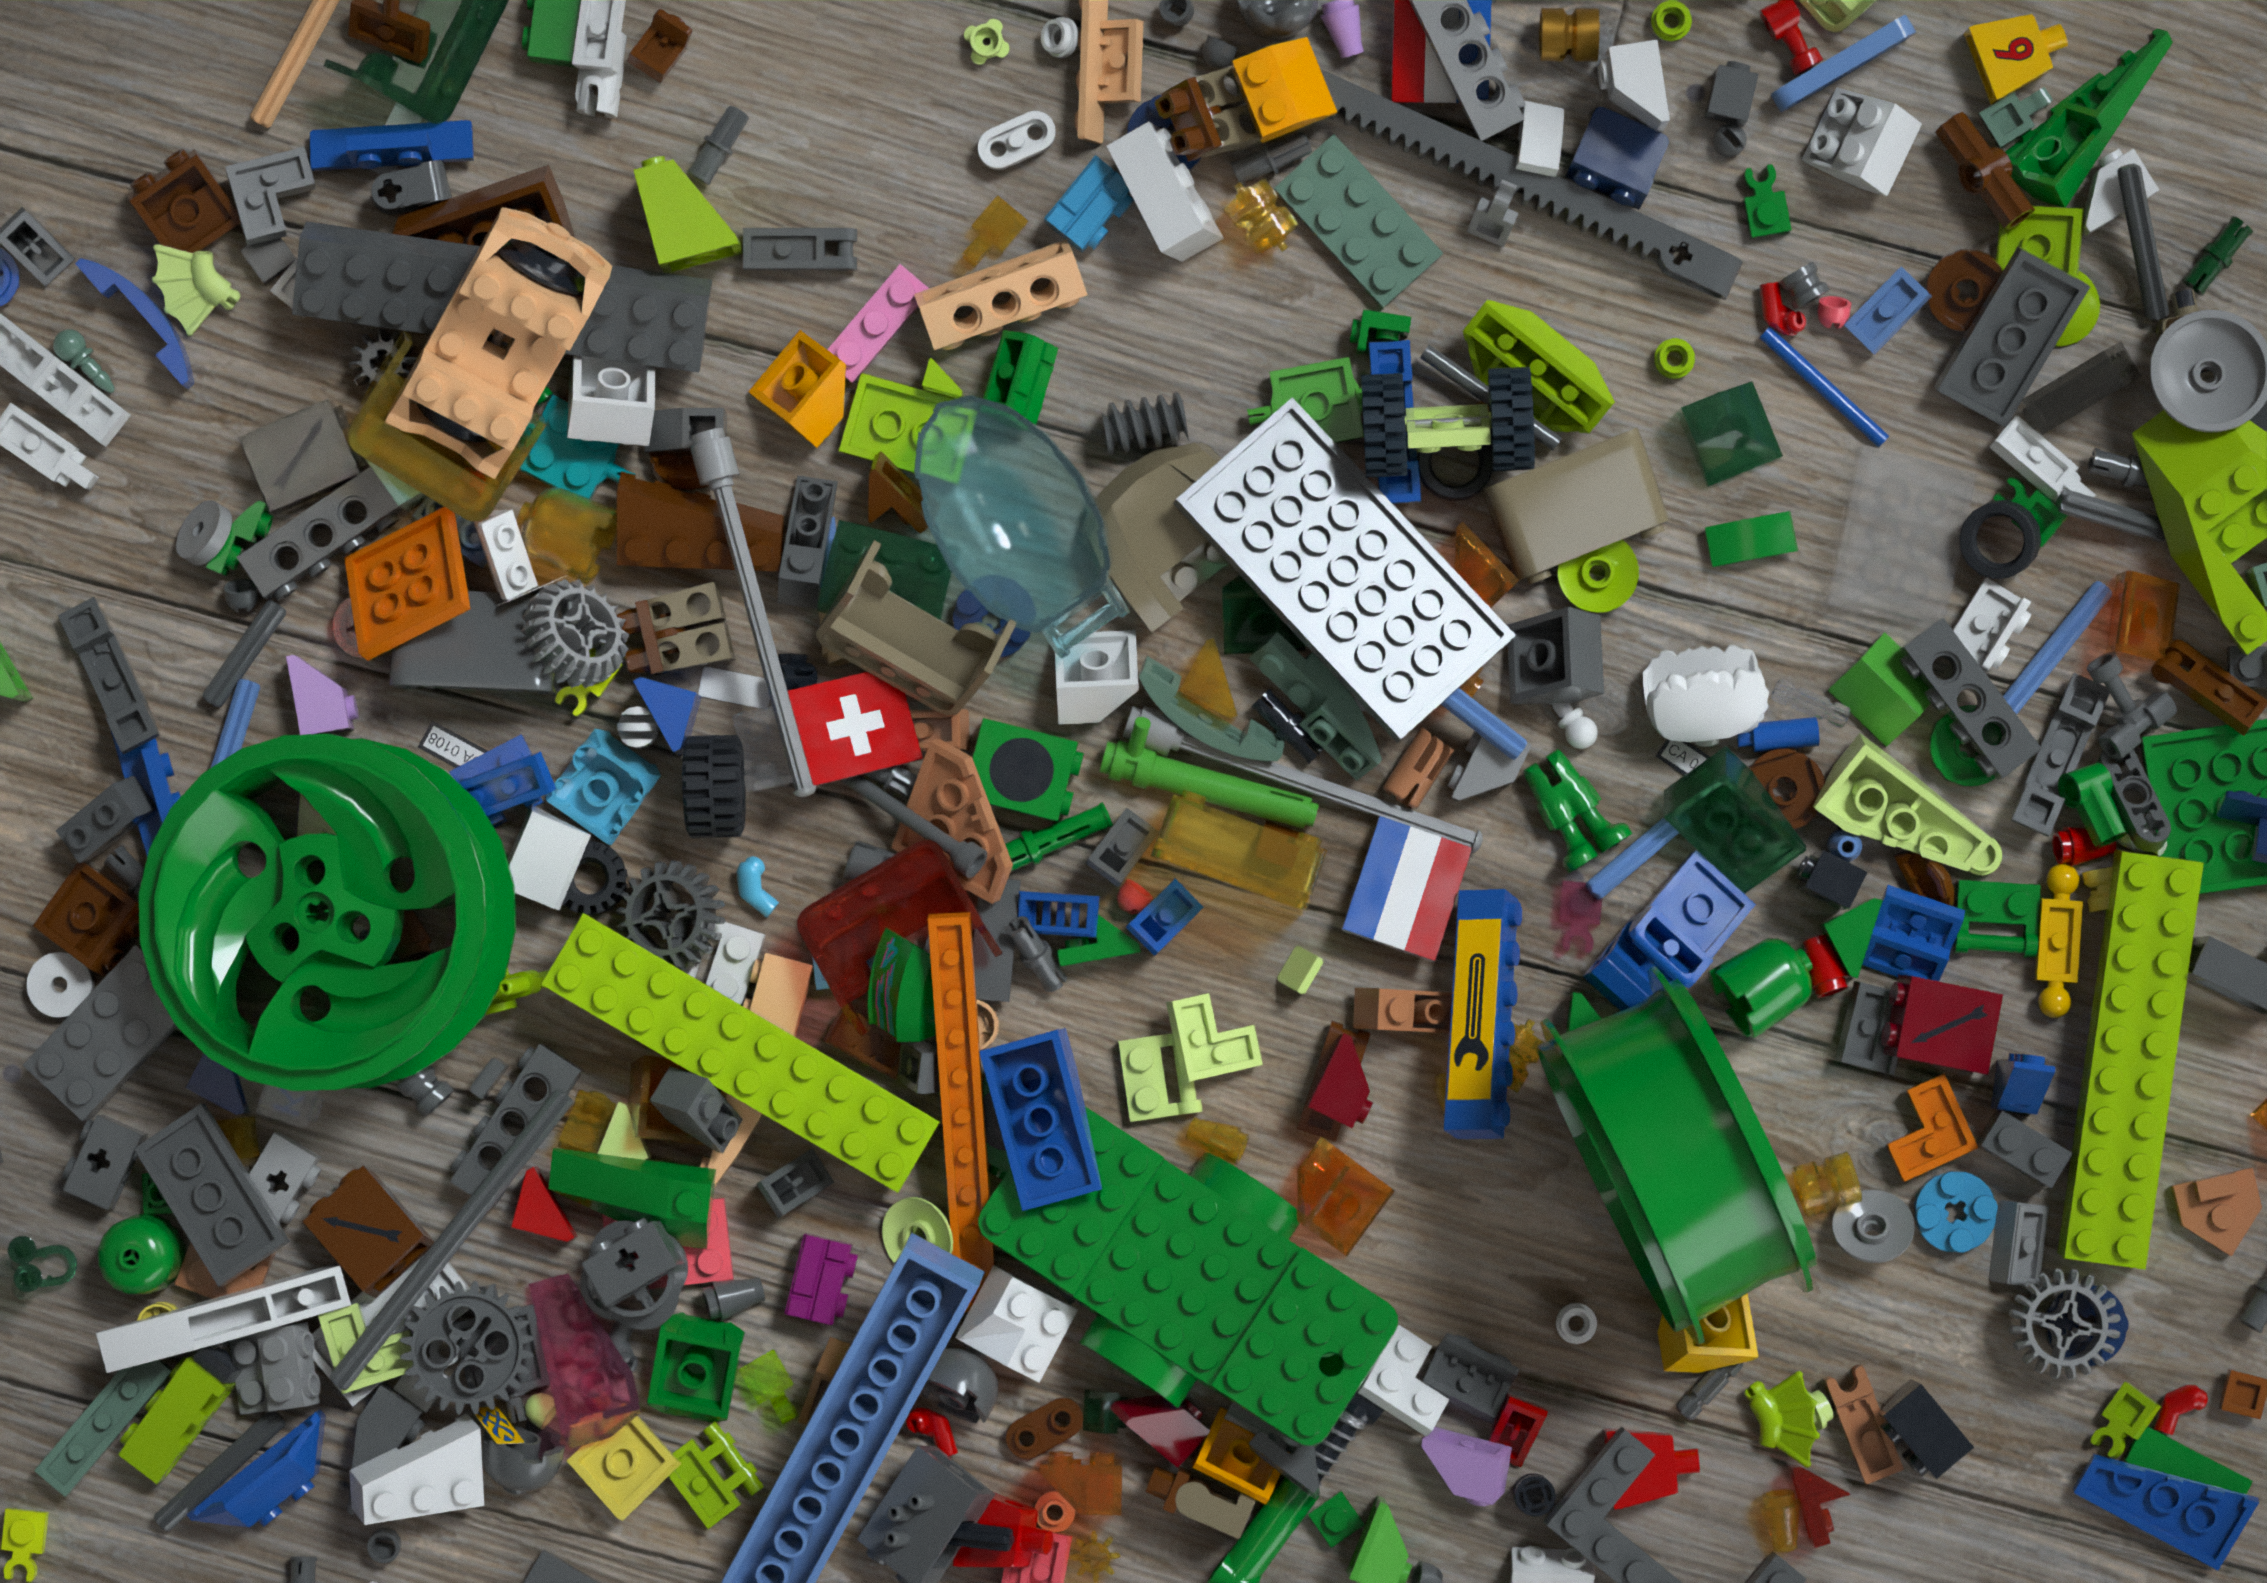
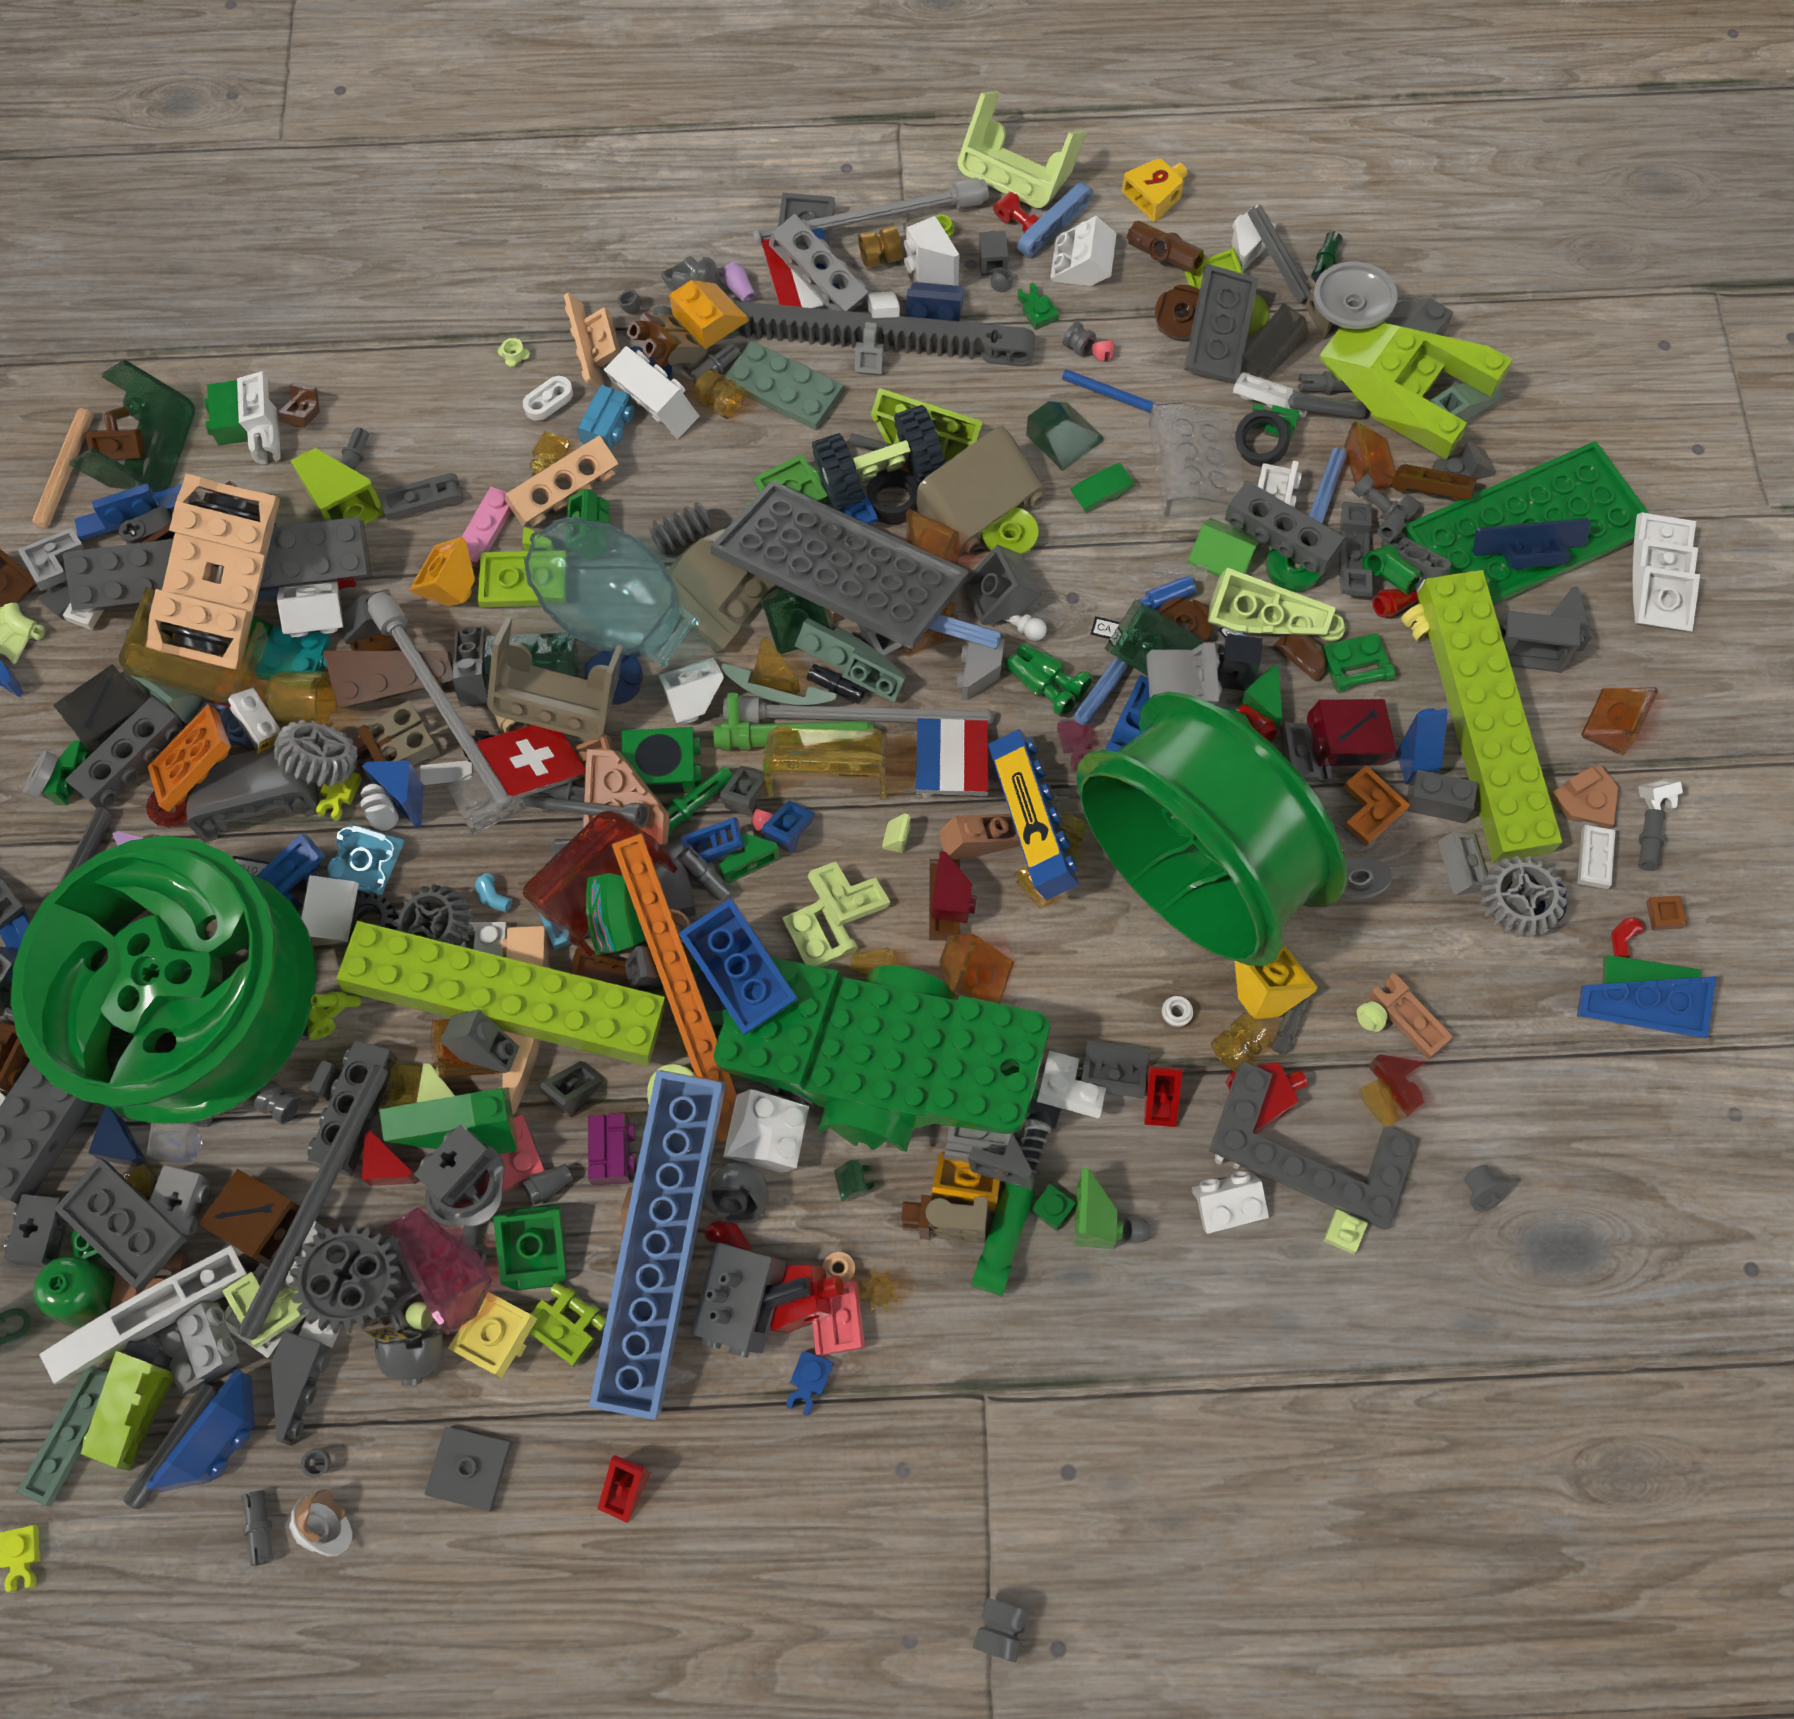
camera: 15 degrees left, 20 degrees down
dark grey hinge [224,579,258,613] -> none
white wedge [349,1413,484,1525] -> none
black tyre [682,735,746,838] -> none
clear neon green plate [738,1349,798,1424] -> none
reddish brown slope [868,451,938,534] -> none
reddish brown plate [1006,1397,1083,1459] -> none
clear orange slope [1039,1451,1122,1515] -> none
white plate [1041,17,1079,58] -> none
dark red slope [1110,1395,1210,1468] -> none
green bracket [1350,309,1412,355] -> none
nougat arm [1383,728,1455,809] -> none
lavender slope [1421,1427,1512,1506] -> none
black wheel [1513,1473,1556,1517] -> none
white animal [1643,645,1769,747] -> none
lime plate [1654,338,1695,379] -> none
lime arm [1744,1371,1820,1468] -> none
red arm [1759,282,1806,336] -> none
medium blue plate [1844,266,1932,355] -> none
blue slope [1862,885,1965,981] -> none
black slope [1879,1379,1974,1479] -> none
dark azure plate [1914,1171,1998,1253] -> none
sand green plate [1978,87,2053,148] -> none
green wedge [2005,28,2173,208] -> none
yellow plate [2034,864,2083,1018] -> none
lime plate [2091,1382,2161,1459] -> none
none -> light grey bracket [1147,642,1222,704]
none -> clear yellow wheel [1211,1013,1272,1071]
none -> white plate [1577,825,1615,889]

